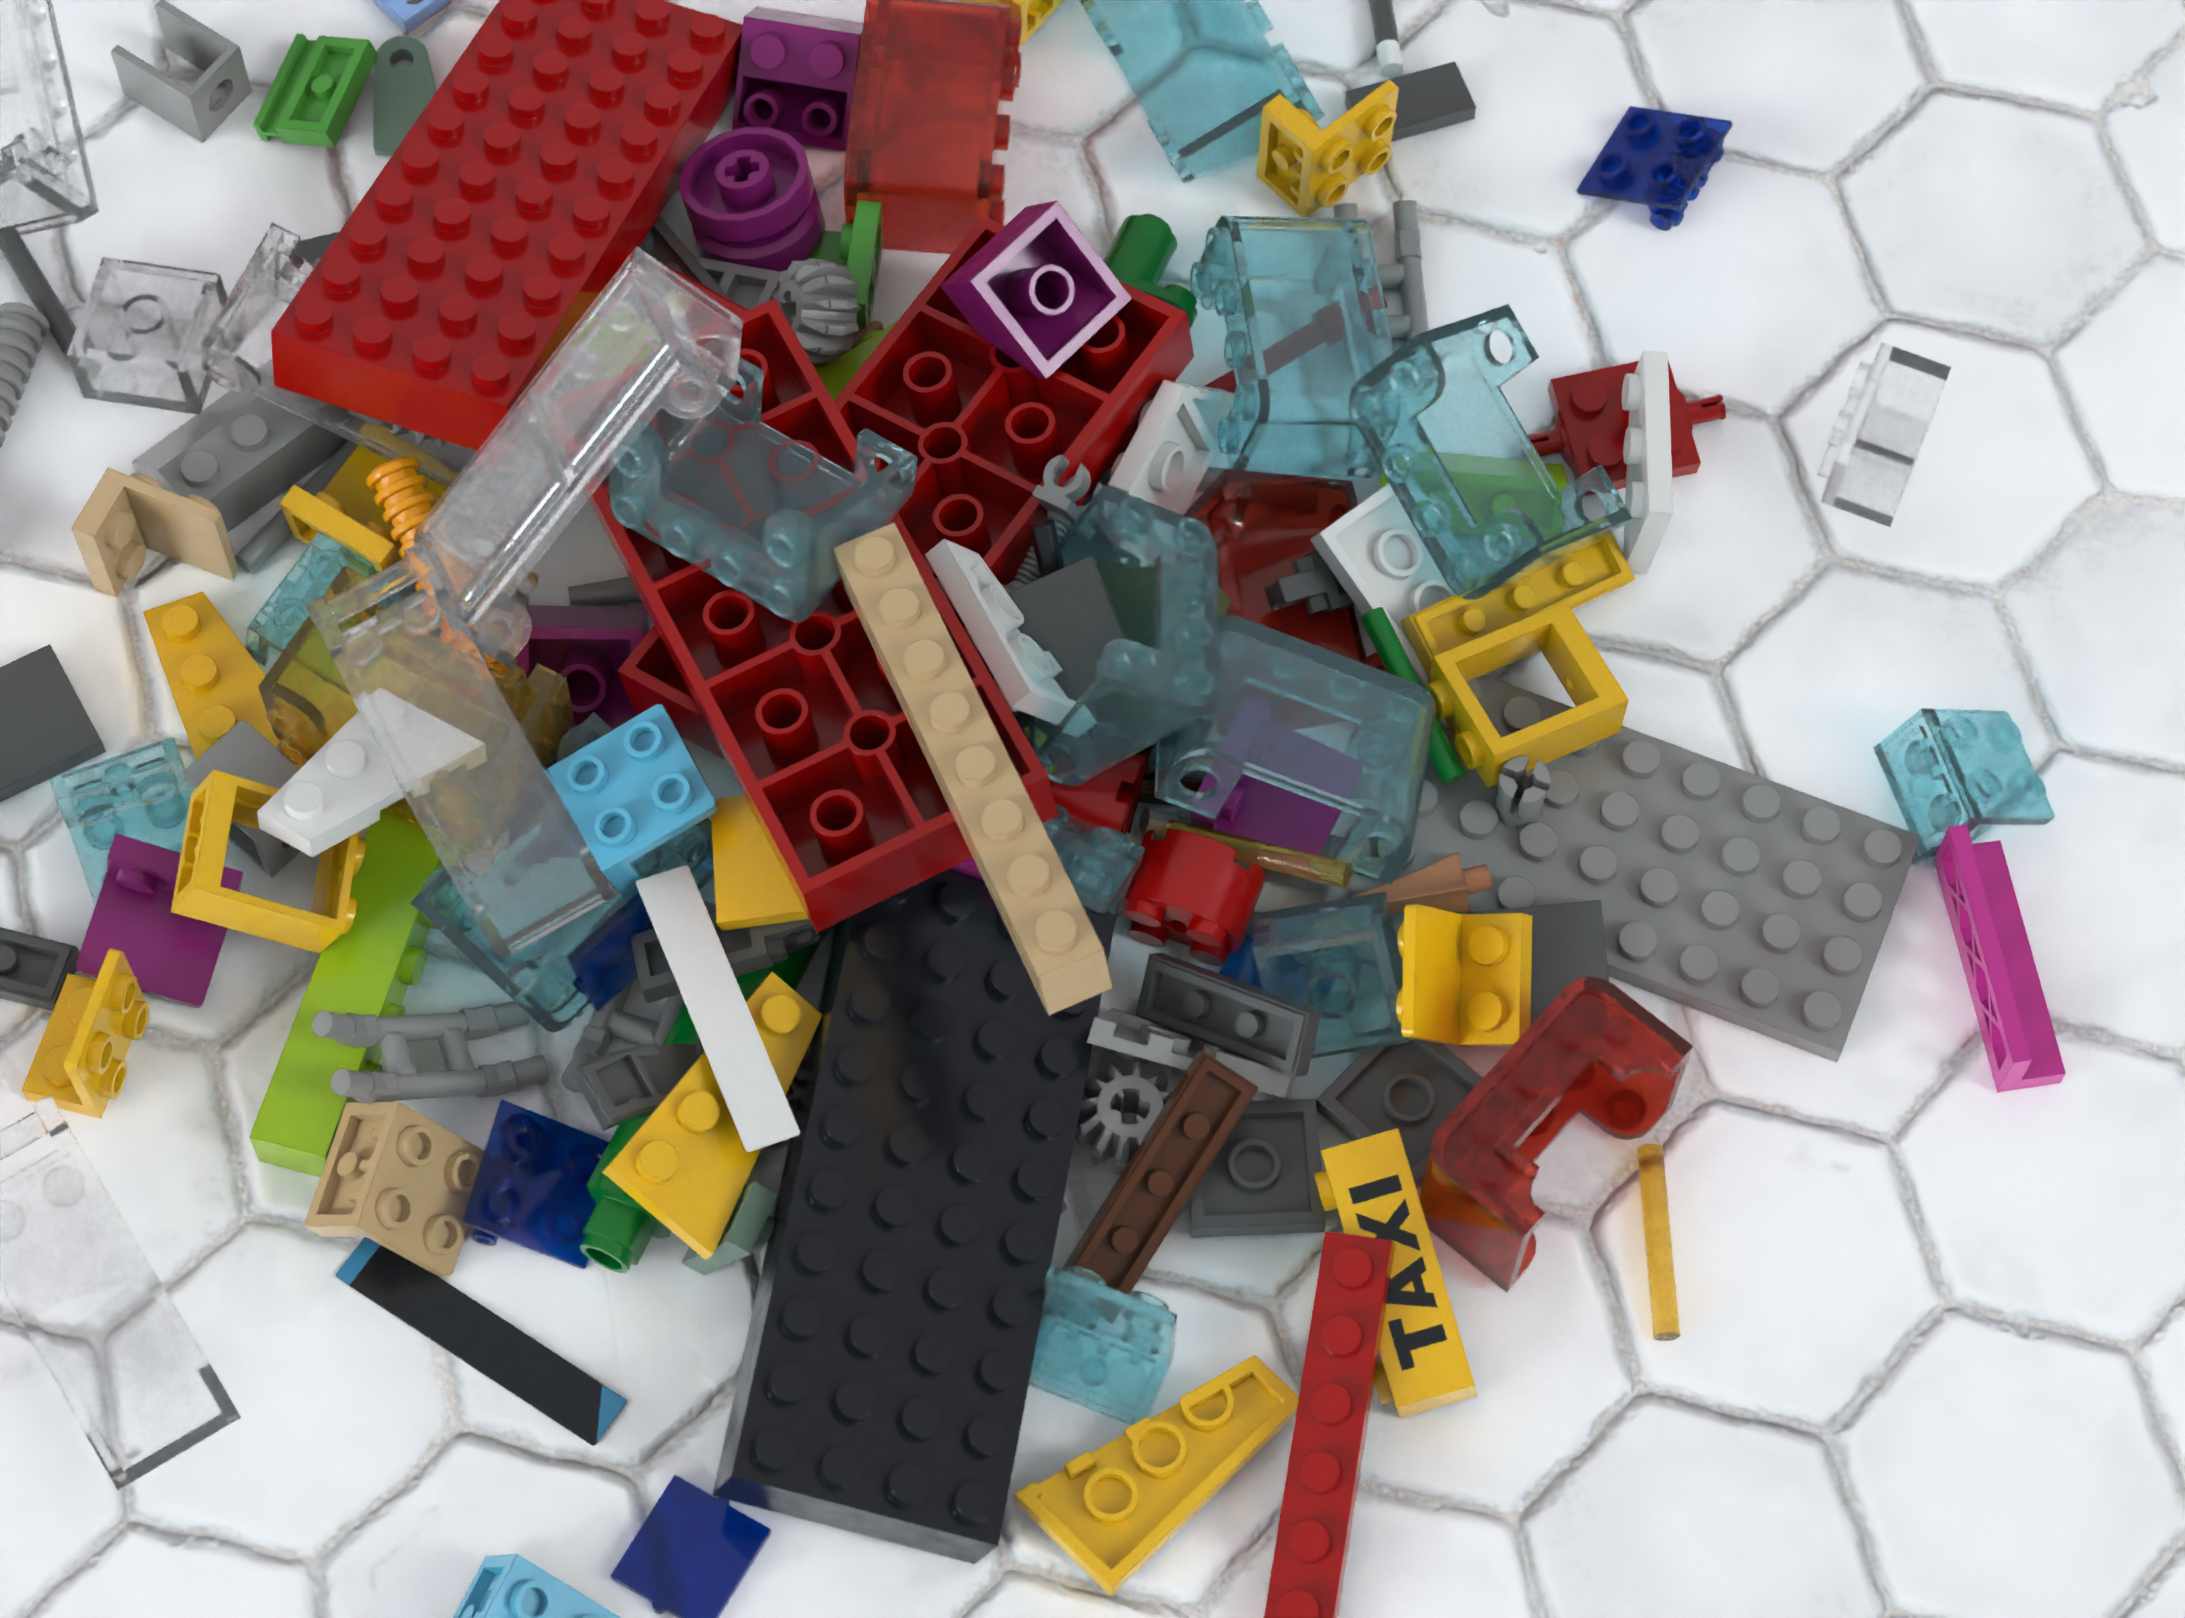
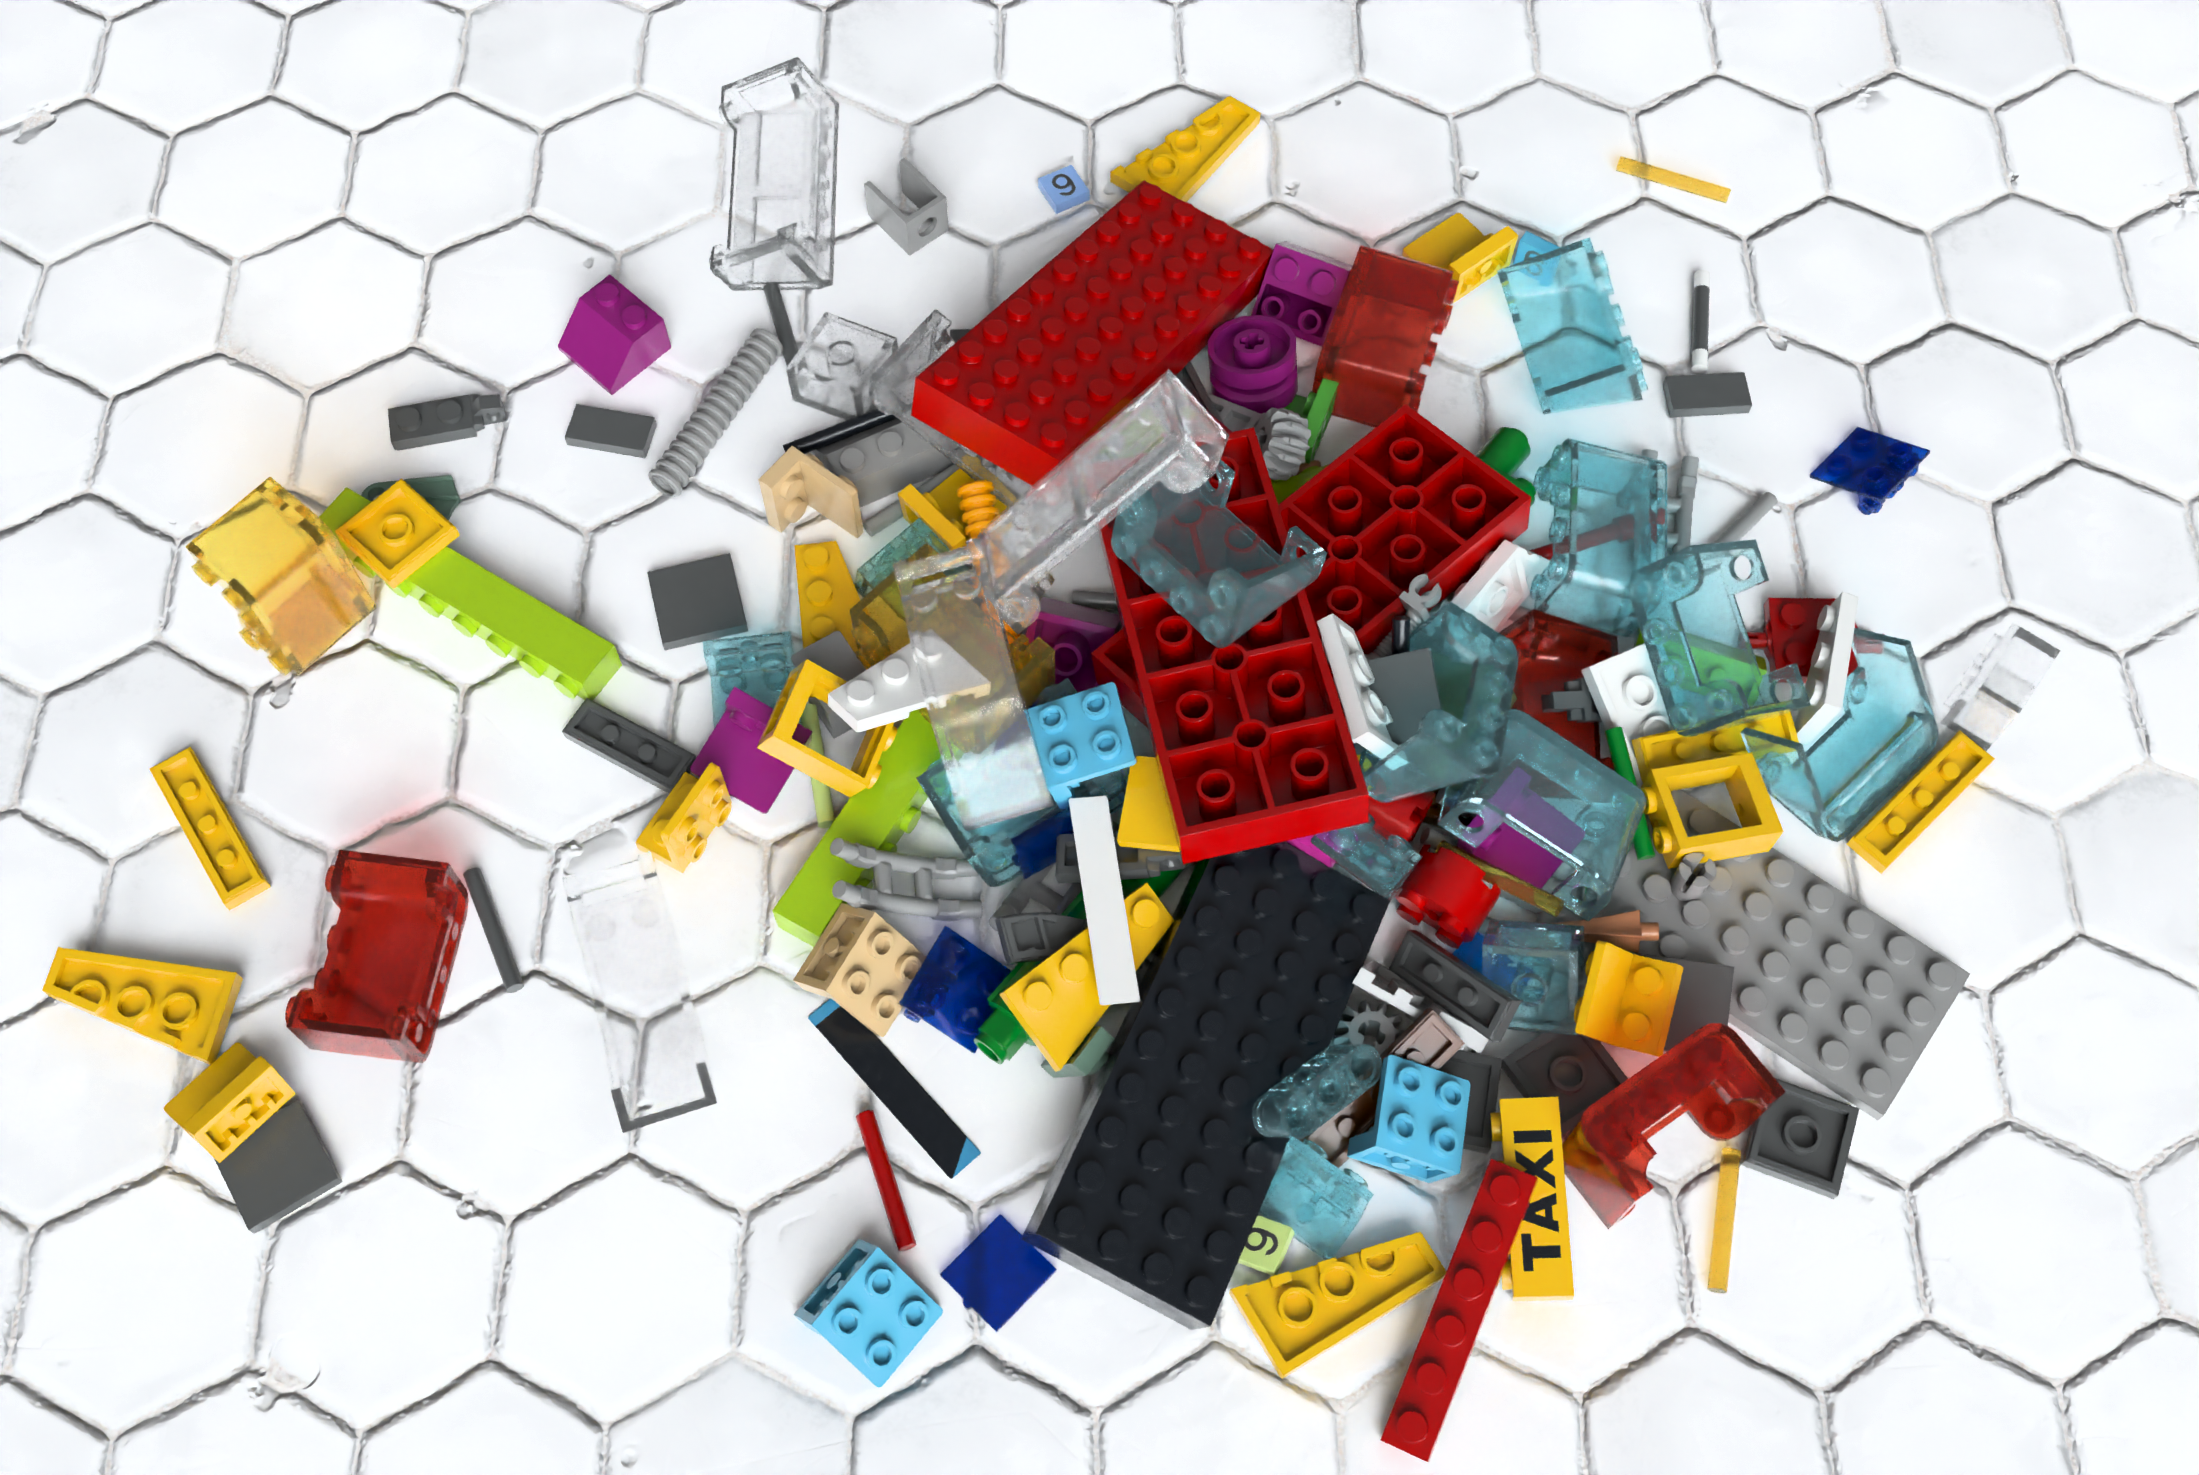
camera: 15 degrees right, 0 degrees up
bright green plate [252,34,378,148] -> none
sand green piece [373,36,437,156] -> none
tan brick [833,522,1113,1016] -> none
magenta slope [940,200,1132,380] -> none
yellow bracket [1256,80,1399,220] -> none
clear light blue bracket [1873,708,2055,857] -> none
dark pink fence [1934,824,2066,1093] -> none
none -> black bar [782,401,903,454]
none -> yellowish green bar [801,704,835,828]
none -> red bar [856,1110,917,1251]
none -> yellowish green tile [1238,1215,1294,1276]
none -> clear light blue beam [1252,1044,1382,1138]
none -> medium azure bracket [1347,1055,1471,1183]
none -> light grey bar [1690,492,1778,580]
none -> clear light blue windscreen [1740,628,1938,842]
none -> dark grey tile [1741,1075,1860,1199]
none -> yellow tile [1847,730,1995,874]

